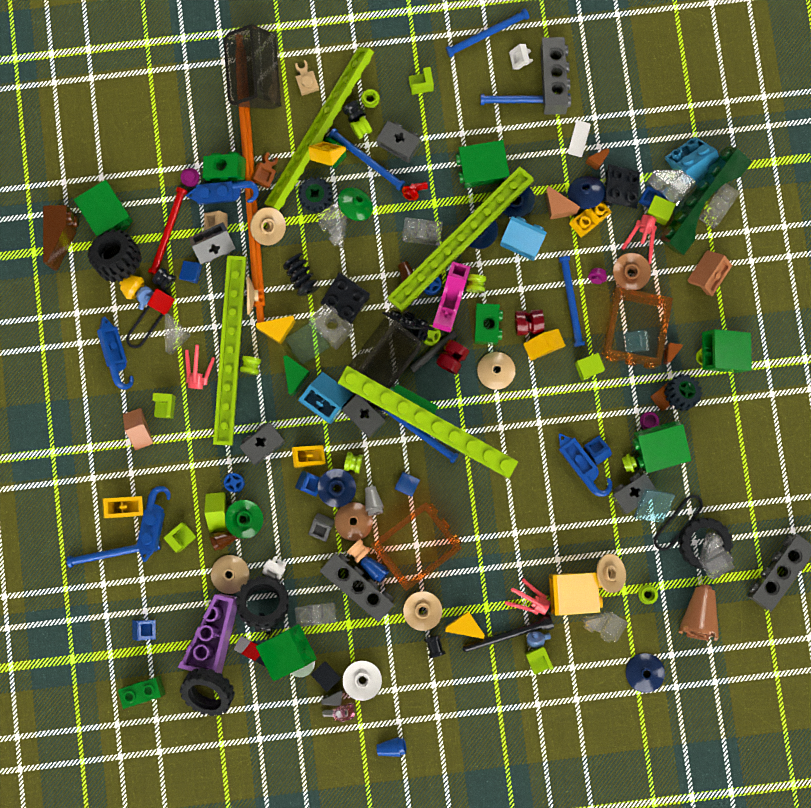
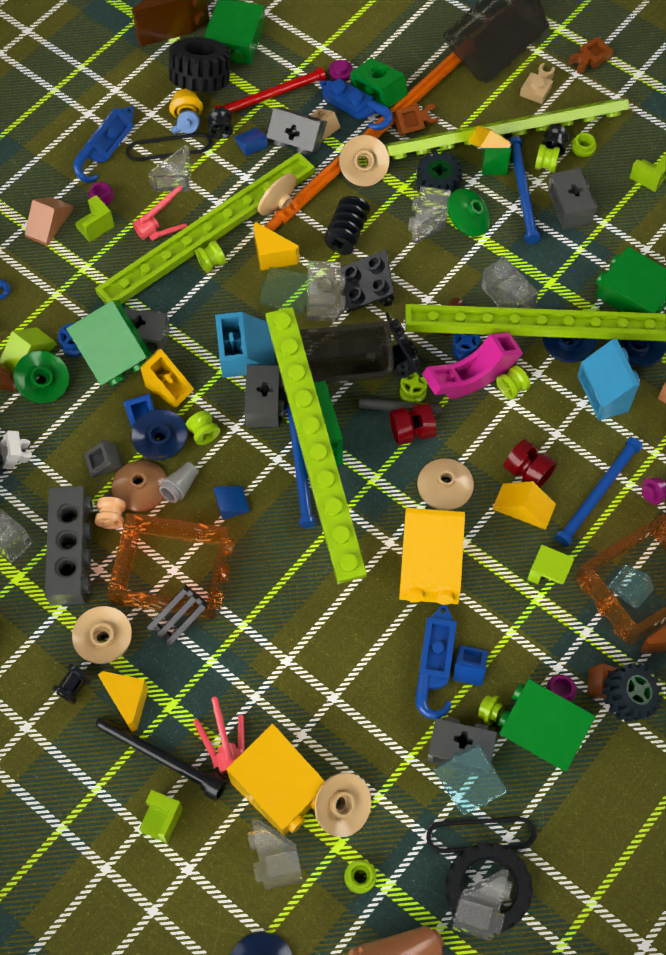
camera: 45 degrees right, 20 degrees down
red slope [147,288,175,316] -> none
green slope [283,355,310,396] -> none
blue cone [360,556,389,583] -> none
red plate [402,182,428,201] -> none
green brick [474,303,503,345] -> none
medium blue piece [526,631,551,649] -> none
none -> brick [66,300,152,387]
none -> magenta plate [88,182,114,206]
none -> tile [147,584,208,646]
none -> yellow slope [399,508,465,605]
none -> dark orange plate [568,36,614,74]

